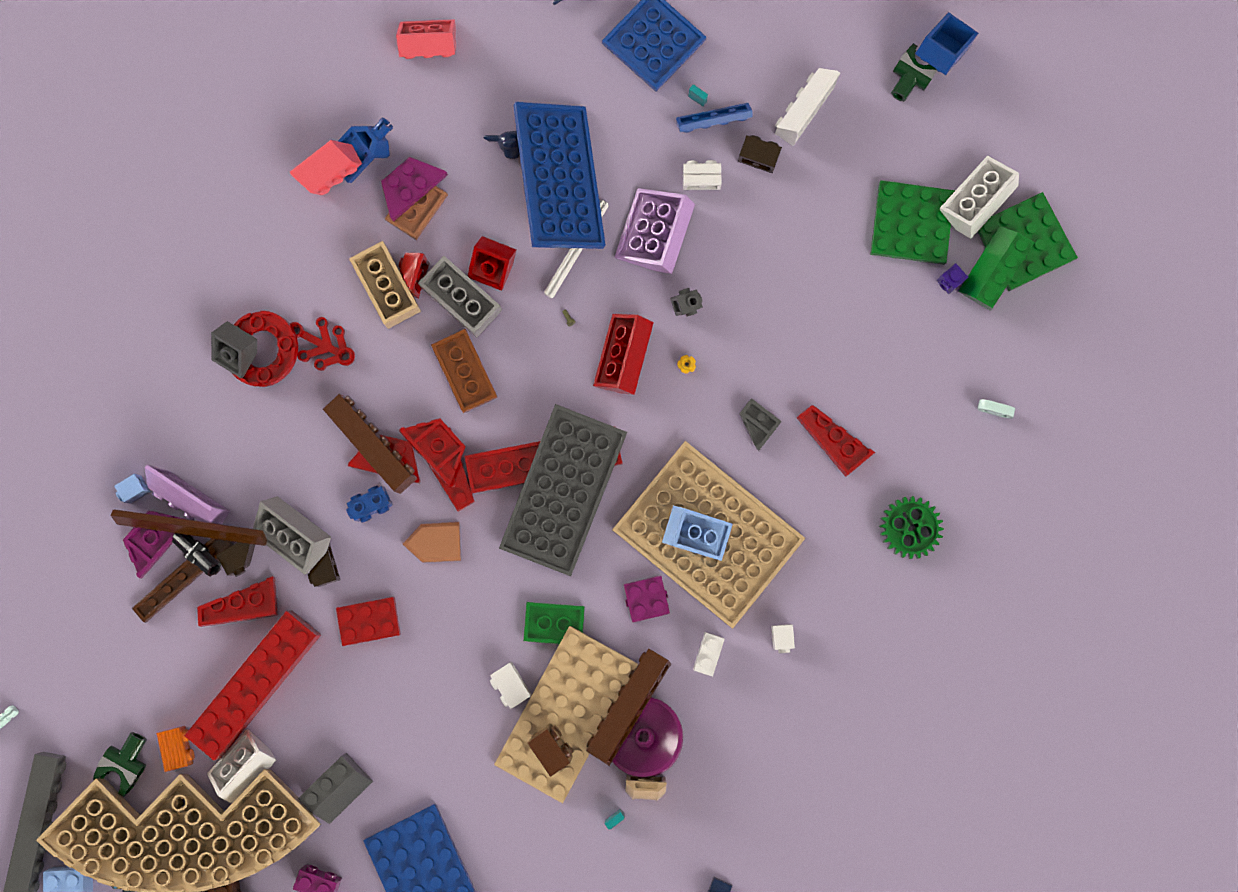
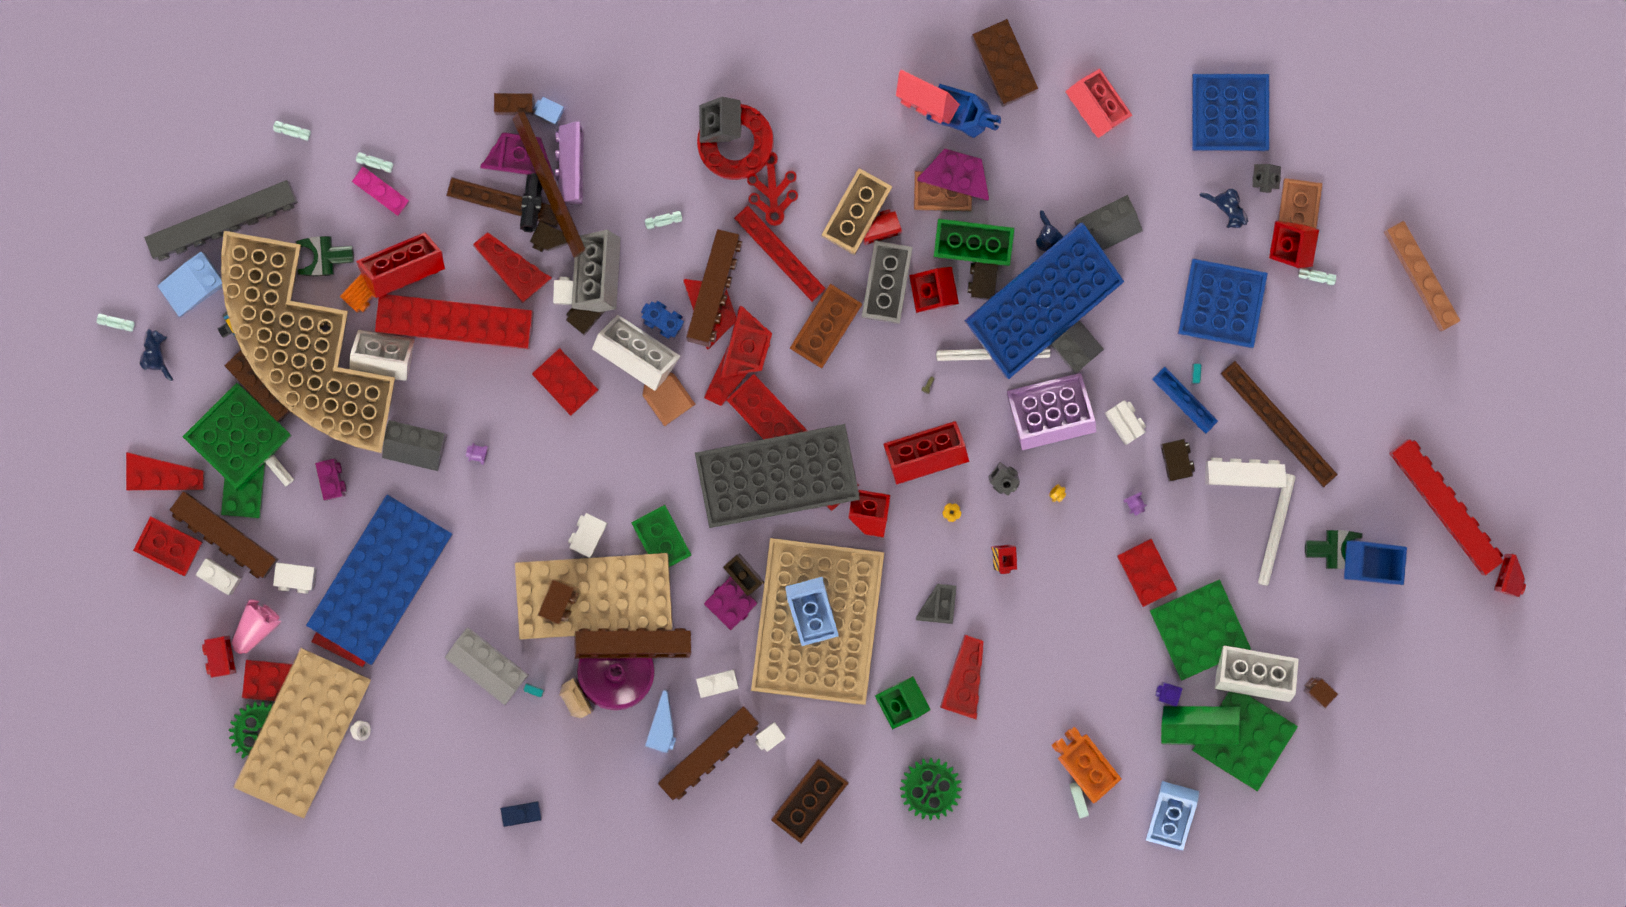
camera: 55 degrees right, 5 degrees up
none -> dark pink plate [352,167,410,216]
none -> light aqua axle [356,152,393,173]
none -> red slope [356,232,445,298]
none -> light grey slope [445,628,529,705]
none -> medium lavender brick [466,443,488,465]
none -> reddish brown brick [494,93,534,115]
none -> white brick [553,277,573,305]
none -> white slope [592,315,680,391]
none -> light aqua axle [645,211,682,229]
none -> light blue slope [645,689,677,753]
none -> reddish brown brick [658,706,759,800]
none -> dark brown brick [723,553,765,596]
none -> red tile [734,205,826,302]
none -> reddish brown brick [771,758,849,844]
none -> red slope [848,490,890,538]
none -> green slope [875,676,931,730]
none -> green slope [933,219,1015,266]
none -> dark brown brick [967,262,998,300]
none -> reddish brown brick [971,19,1038,107]
none -> red brick [991,544,1017,574]
none -> yellow plate [1049,484,1066,502]
none -> dark grey slope [1050,320,1104,374]
none -> orange tile [1051,727,1122,803]
none -> dark grey slope [1074,195,1143,250]
none -> red plate [1117,539,1177,607]
none -> medium lavender brick [1123,492,1147,516]
none -> light blue slope [1146,781,1199,851]
none -> reddish brown tile [1220,361,1338,487]
none -> white axle [1258,474,1296,586]
none -> reddish brown brick [1303,677,1338,708]

